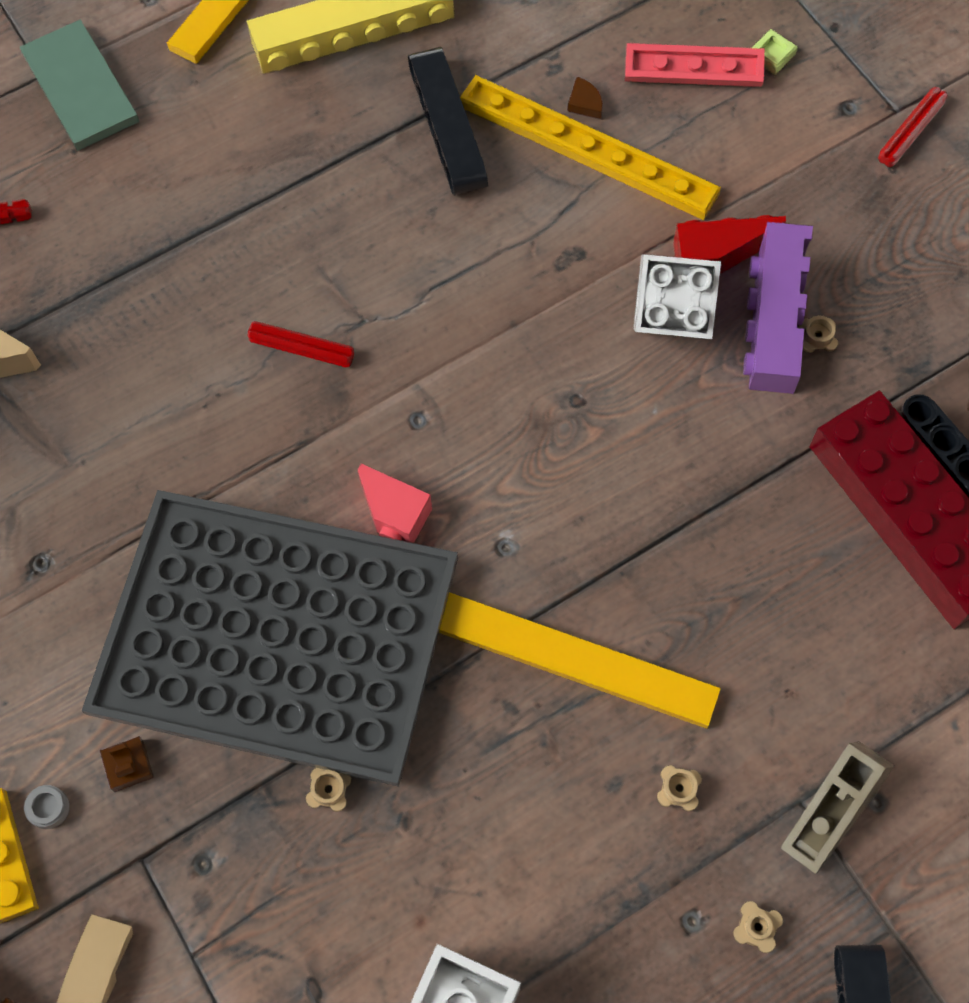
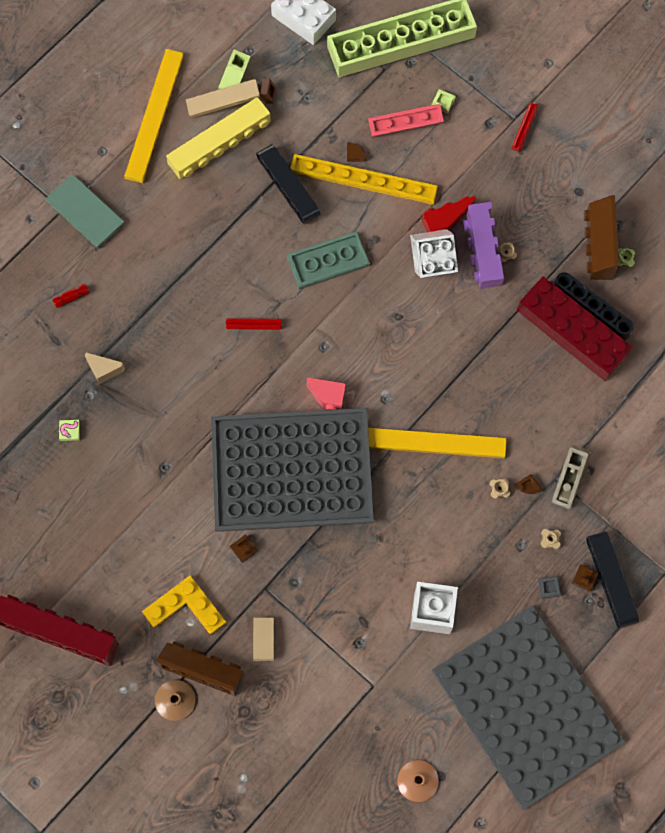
camera: 20 degrees left, 5 degrees up
light grey tile [24,785,70,829] -> none
tan plate [306,768,351,812] -> none
none -> sand green tile [287,231,370,290]
none -> reddish brown tile [515,474,542,494]

